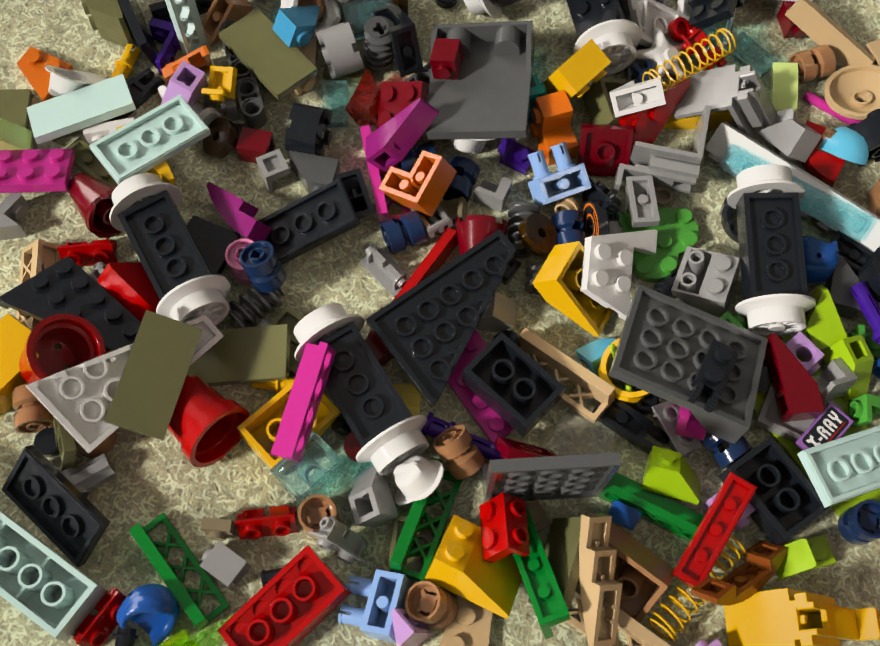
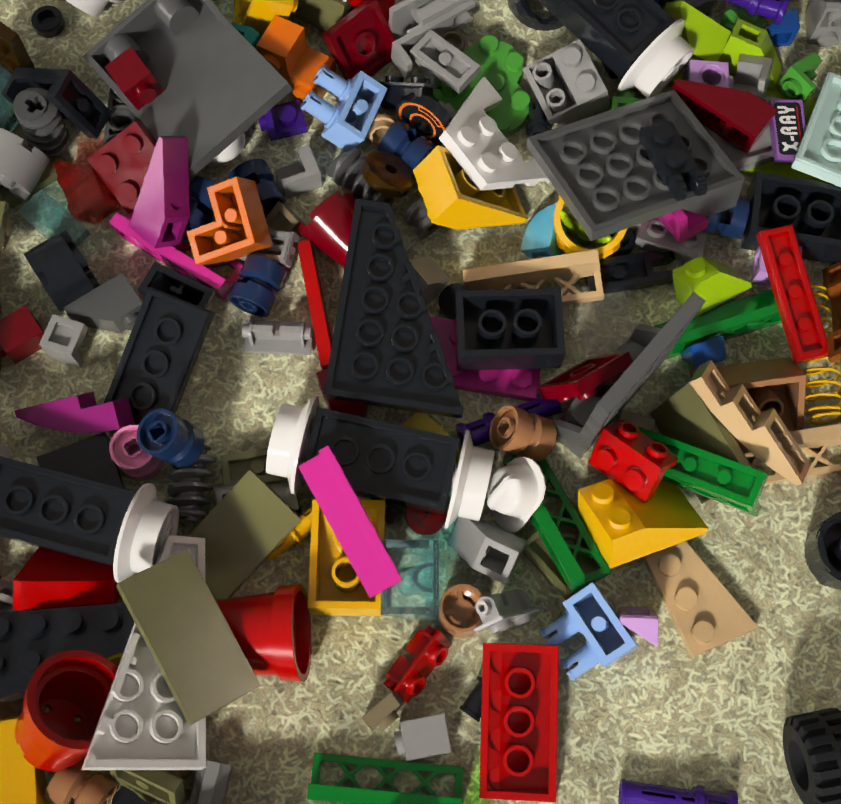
camera: 45 degrees left, 5 degrees up
medium nougat wheel [404,581,458,629] -> none

